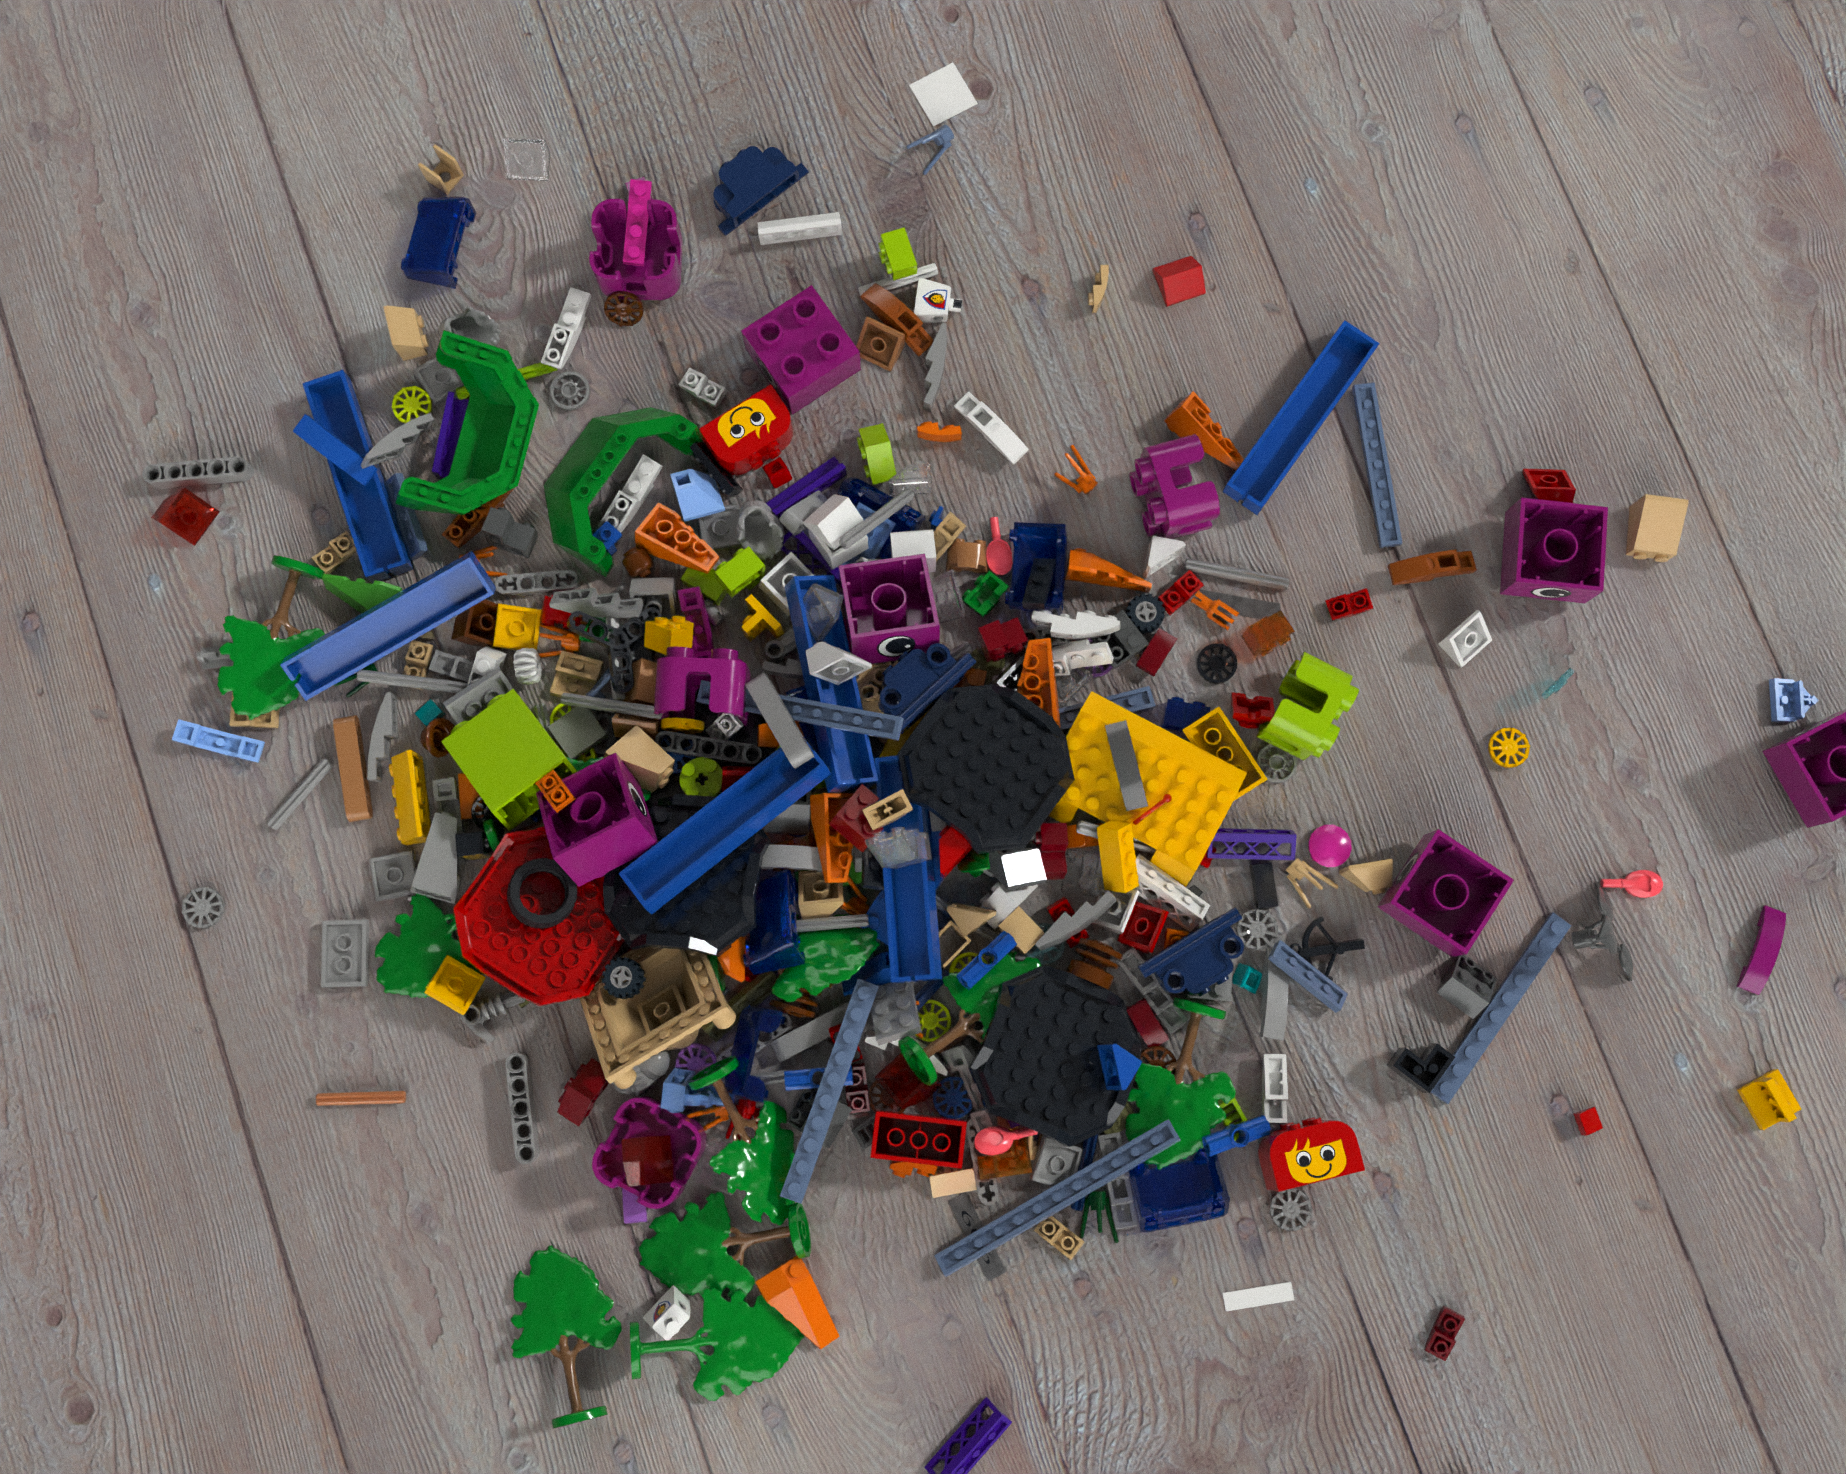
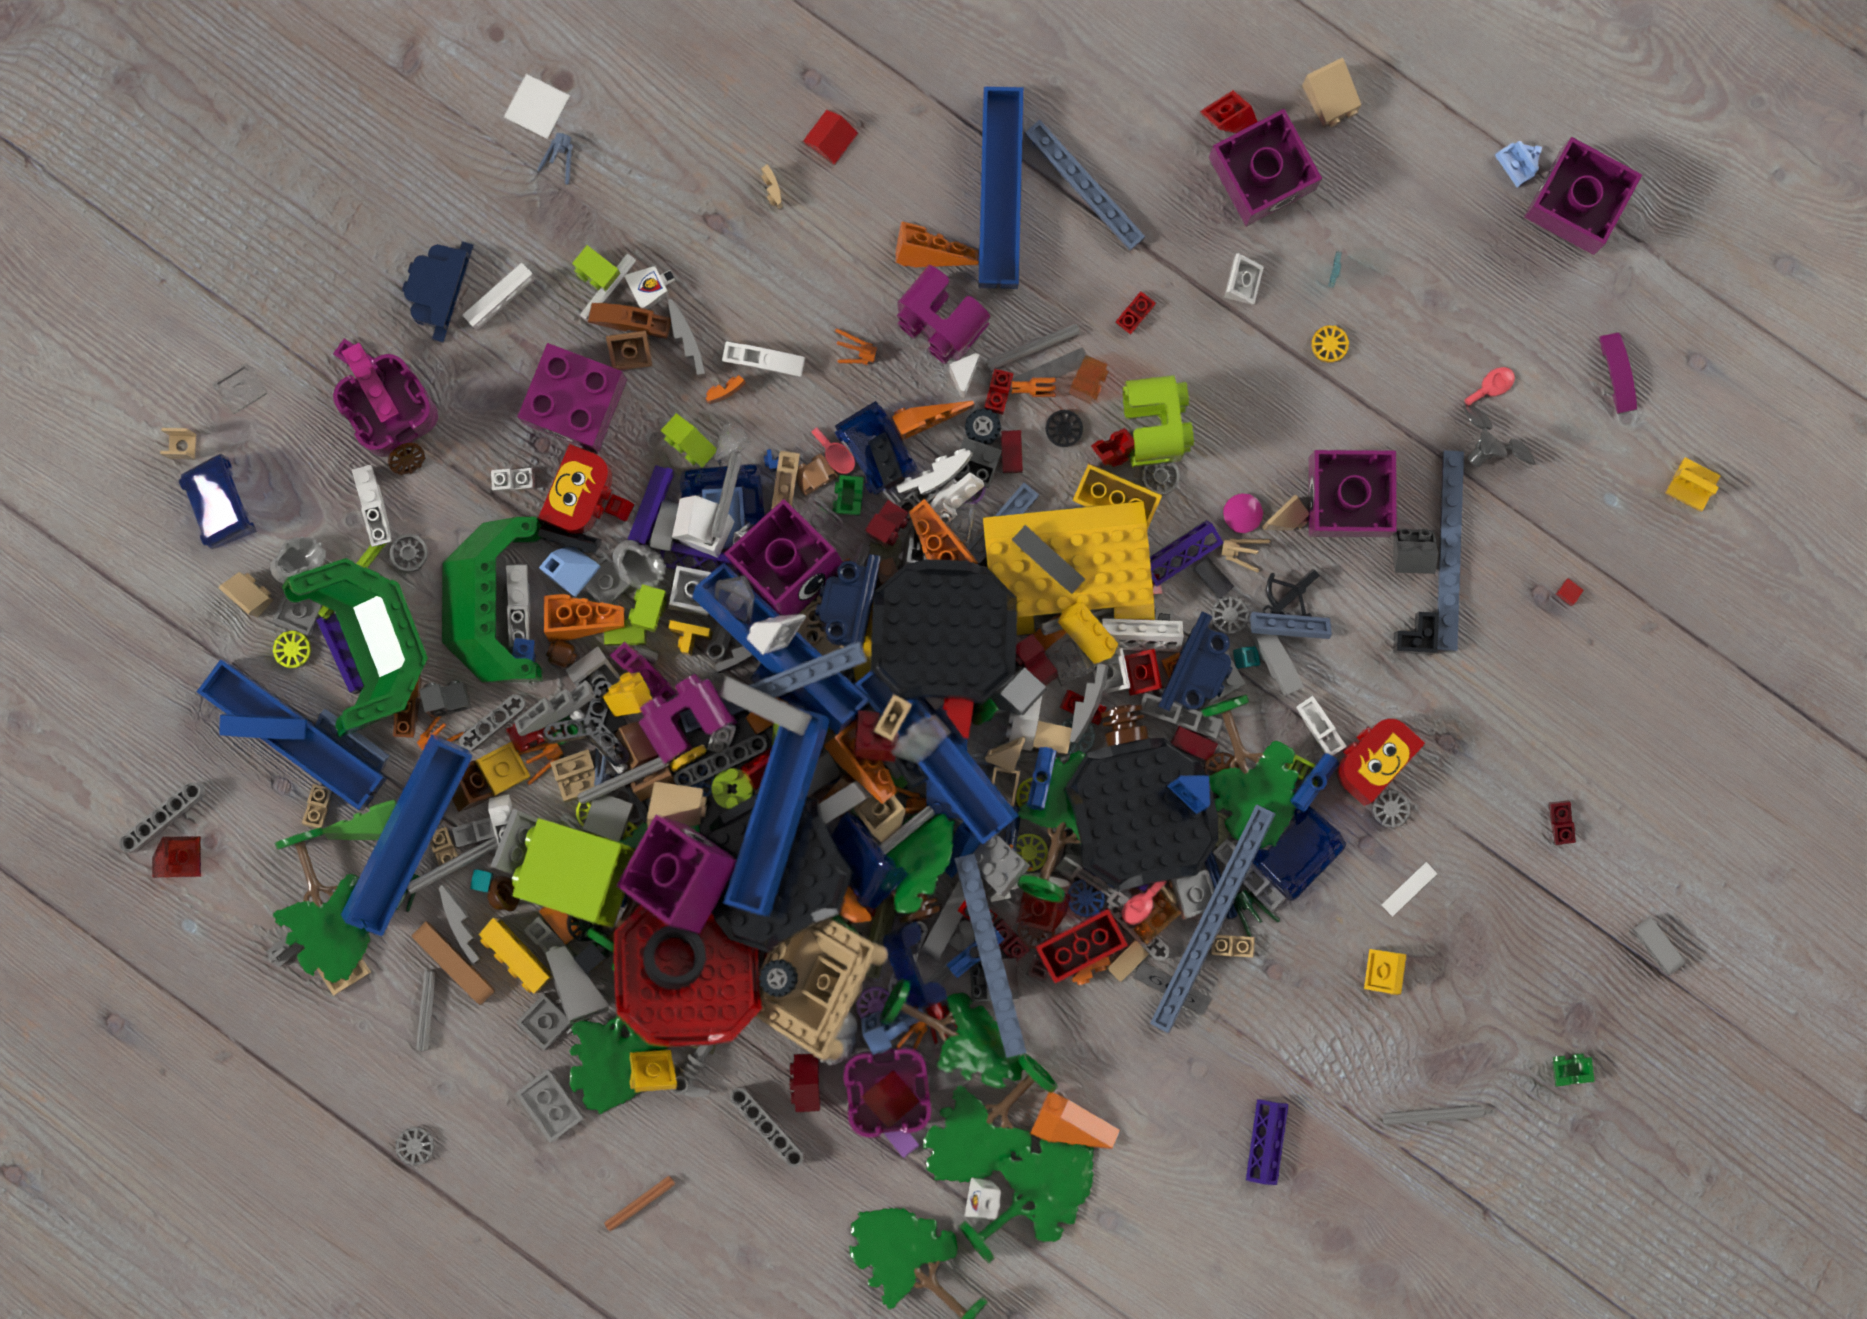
camera: 30 degrees left, 5 degrees up
light blue slope [172,719,265,763] -> none
light grey slope [361,413,434,469] -> none
white gear [513,648,542,685] -> none
orange slope [535,769,575,813] -> none
white slope [890,529,936,572] -> none
clear red hinge [1133,794,1172,825] -> none
clear blue slope [1161,697,1211,732] -> none
dark orange slope [1388,549,1477,585] -> none
none -> yellow bracket [1364,949,1407,995]

